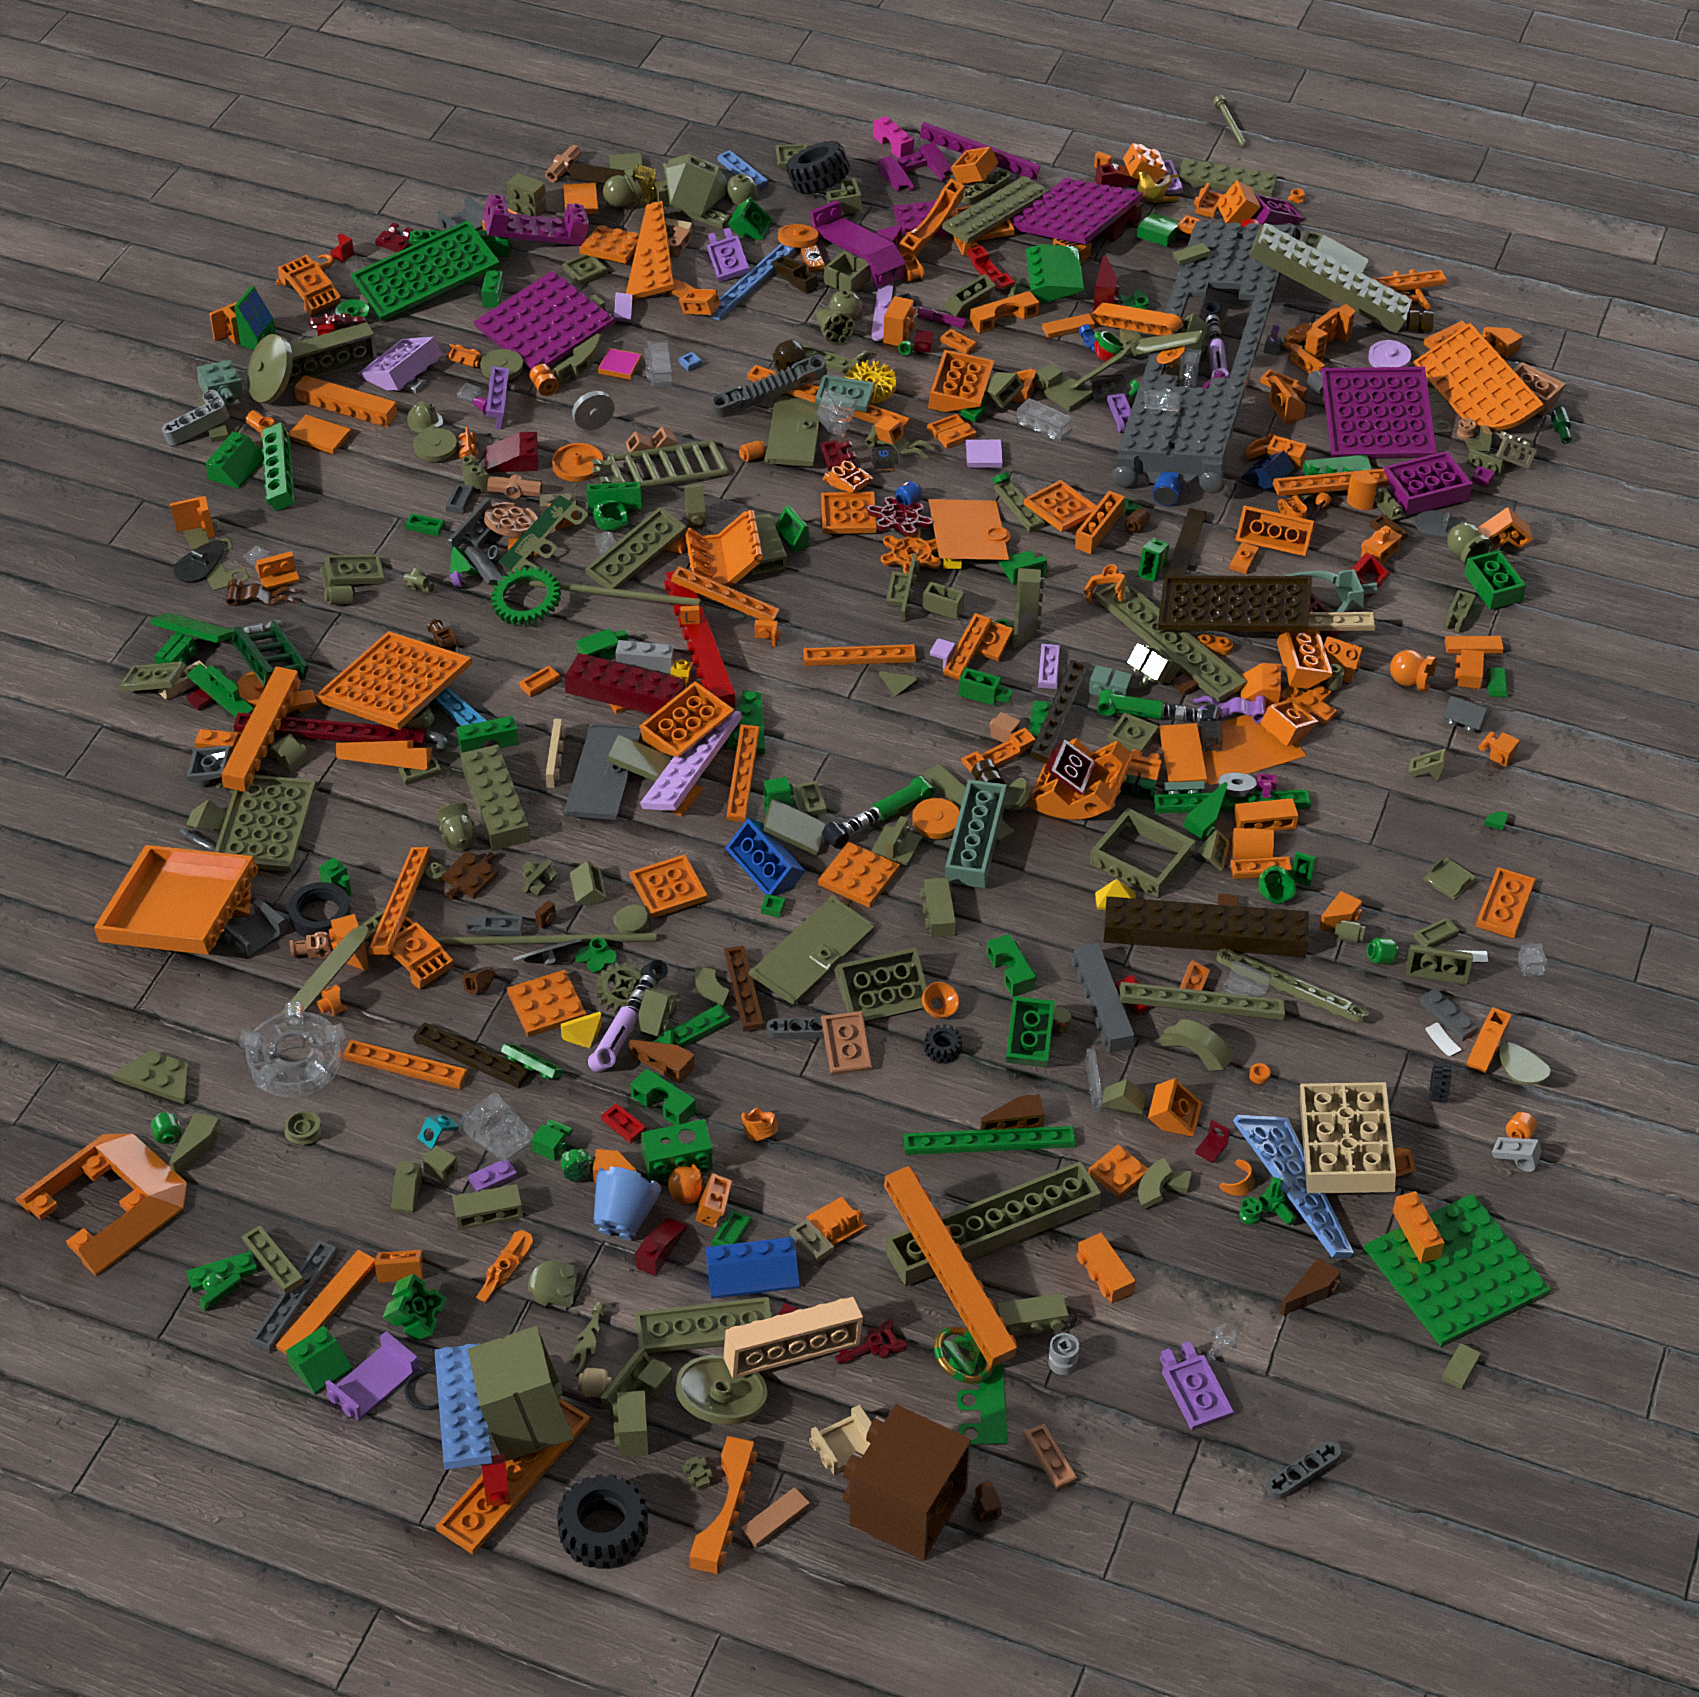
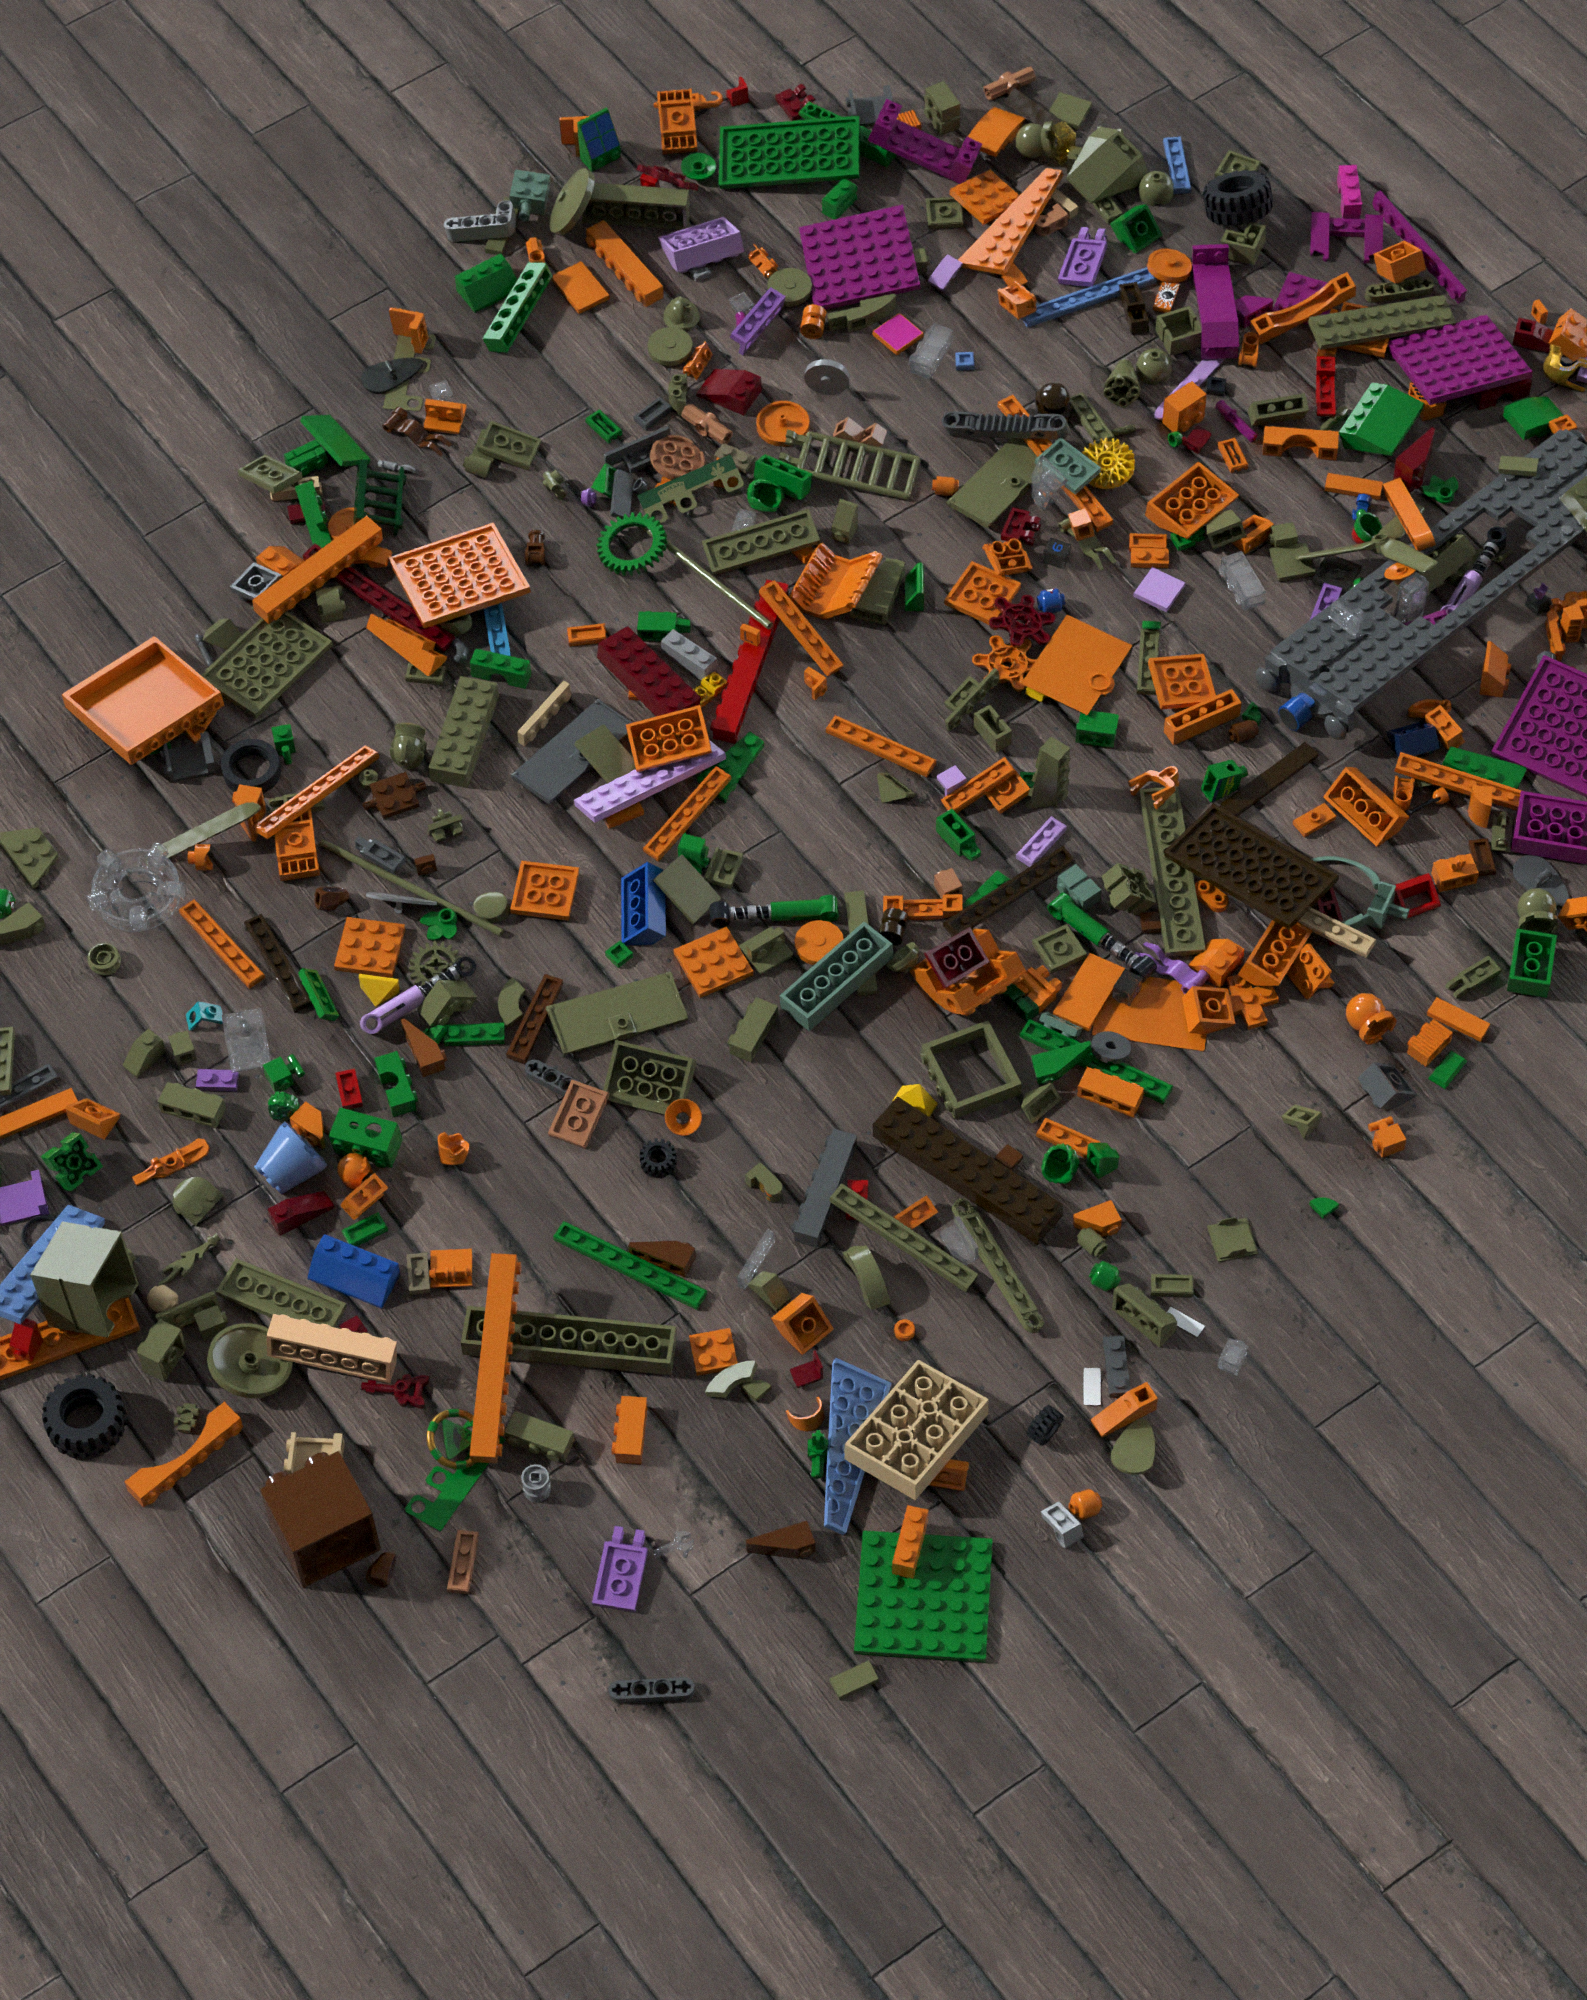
camera: 35 degrees right, 10 degrees up
nougat connector [290,932,331,959] -> none
olive brick [570,861,607,905] -> none
nougat tile [741,1487,810,1548] -> none
green arch [986,934,1037,997] -> none
green brick [1005,996,1055,1068] -> none
orange brick [1232,828,1274,859] -> none
green wheel [1239,1197,1263,1225] -> none
magenta plate [1257,773,1277,798] -> none
orange hinge [1260,369,1307,400] -> none
olive brick [1323,664,1344,692] -> none
orange tile [1475,867,1536,939] -> none

